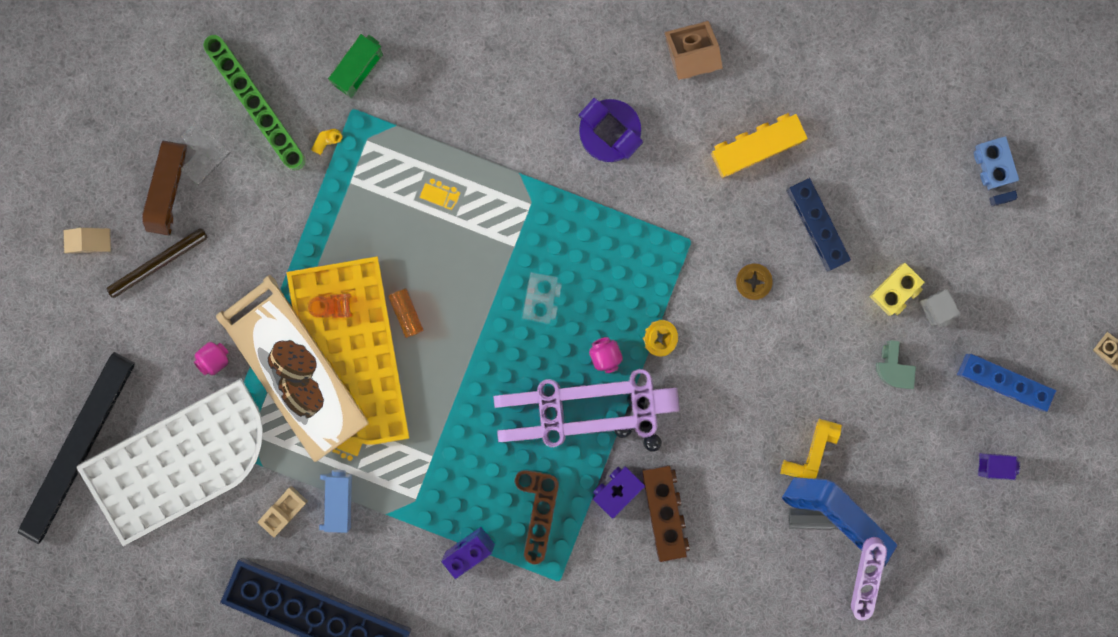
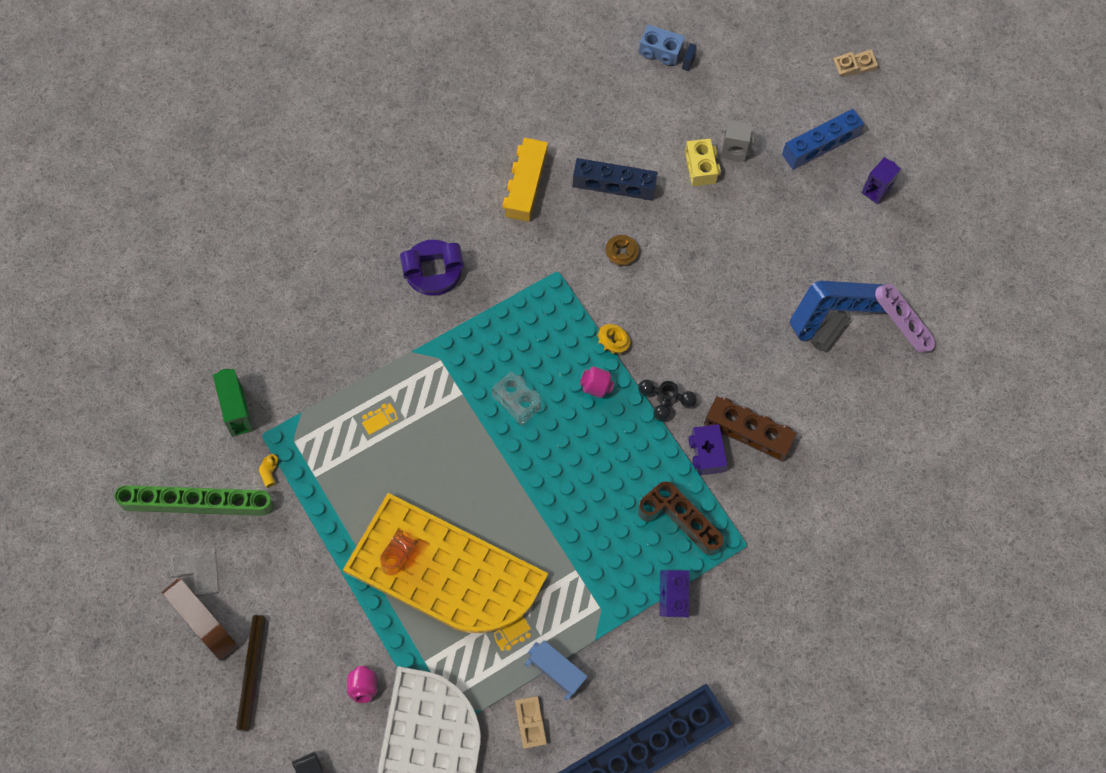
camera: 55 degrees left, 20 degrees down
tan slope [64,228,111,253] -> none
flag [216,275,369,462] -> none
clear orange axle [388,288,424,338] -> none
lavender beam [493,370,680,447] -> none
medium nougat slope [664,21,723,80] -> none
yellow beam [780,418,842,479] -> none
sand green brick [876,340,916,389] -> none

